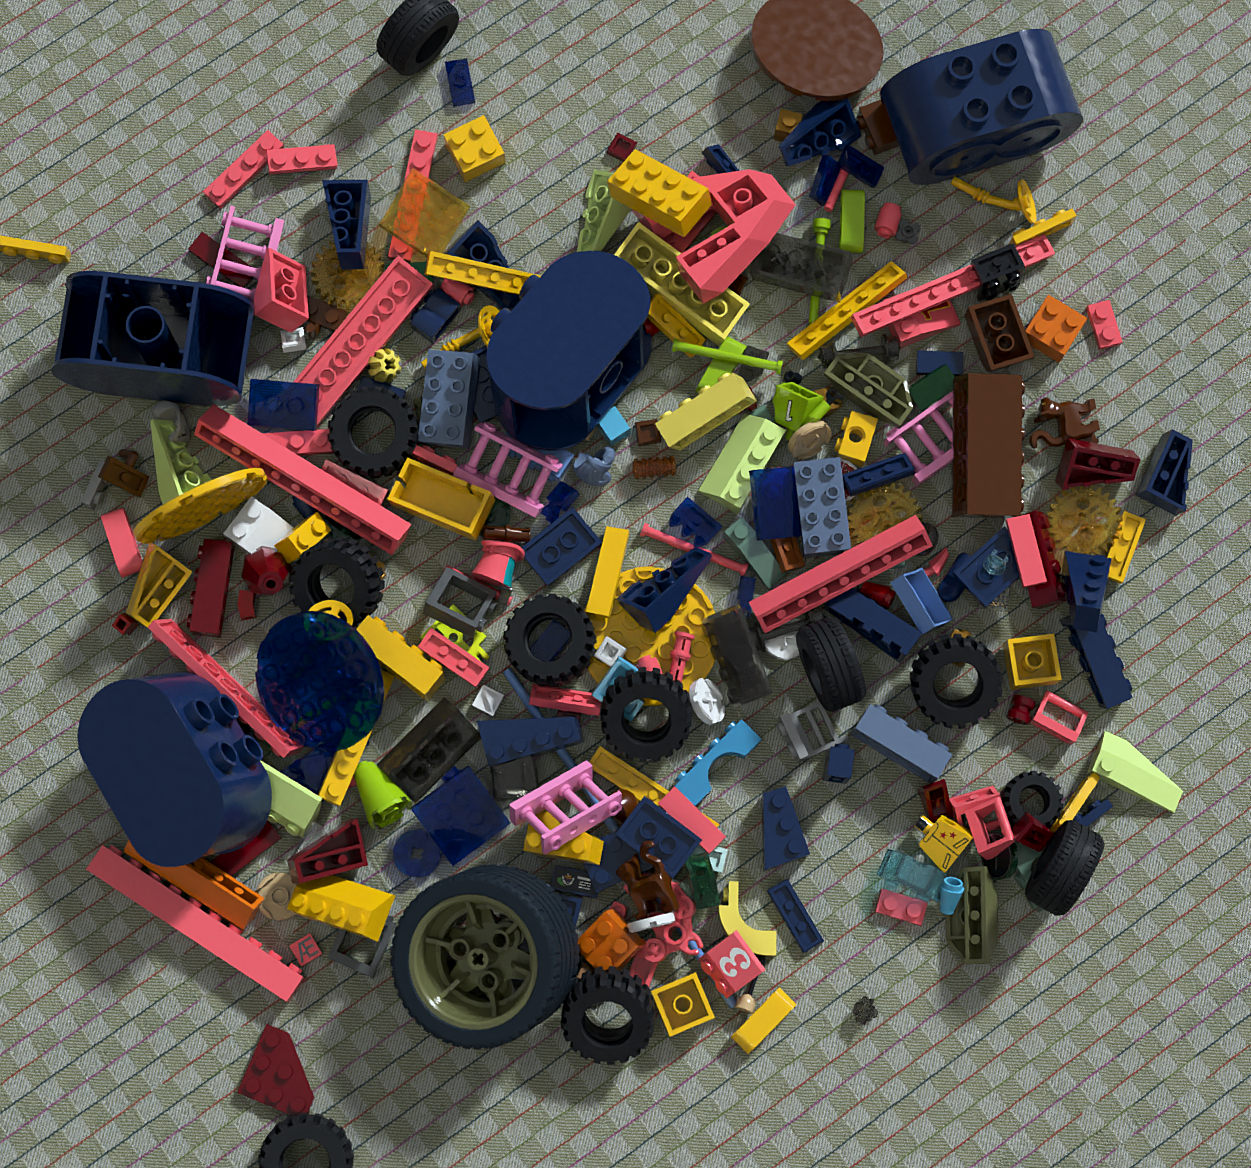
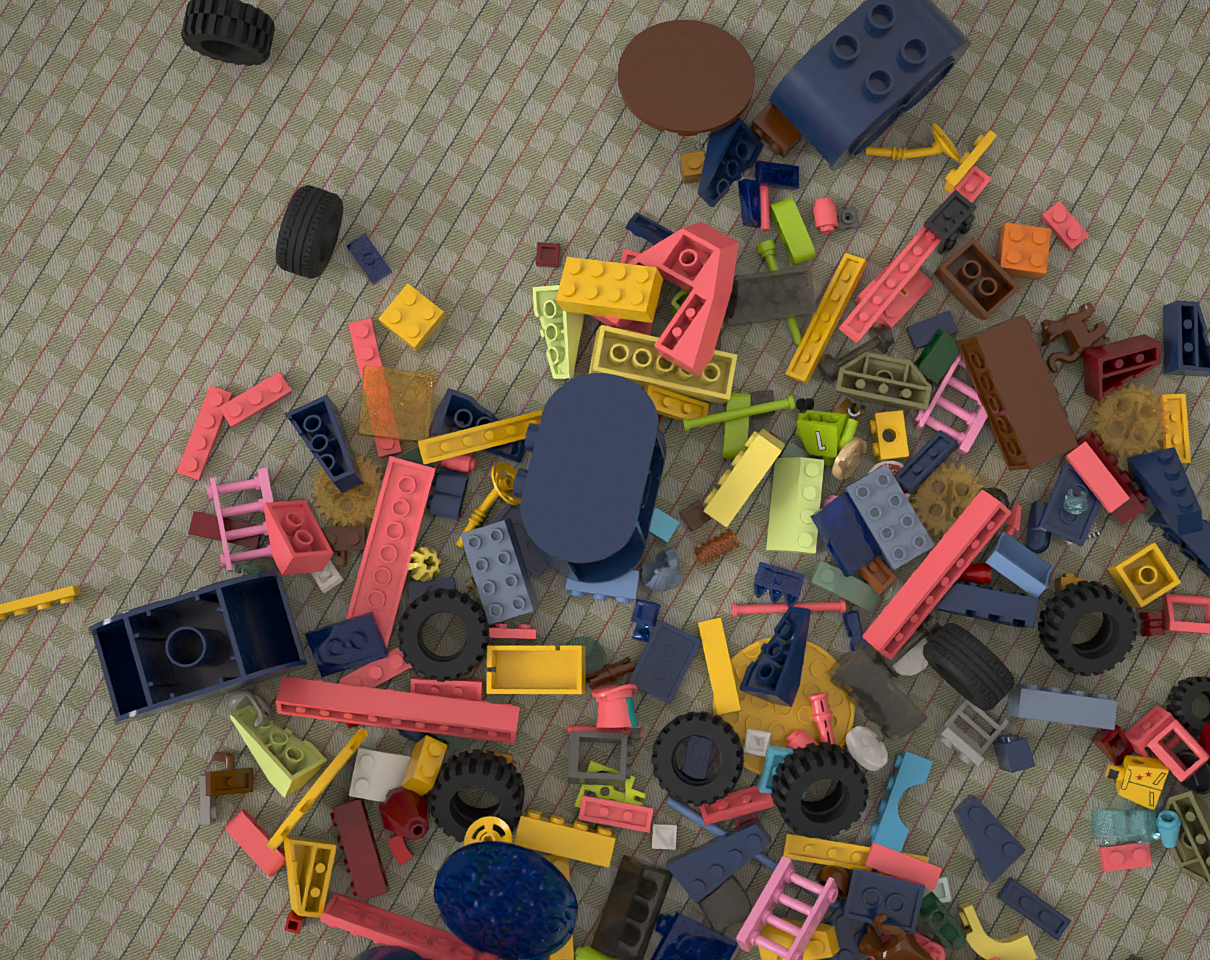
camera: 20 degrees left, 5 degrees up
bright pink fence [453,422,564,518] -> none

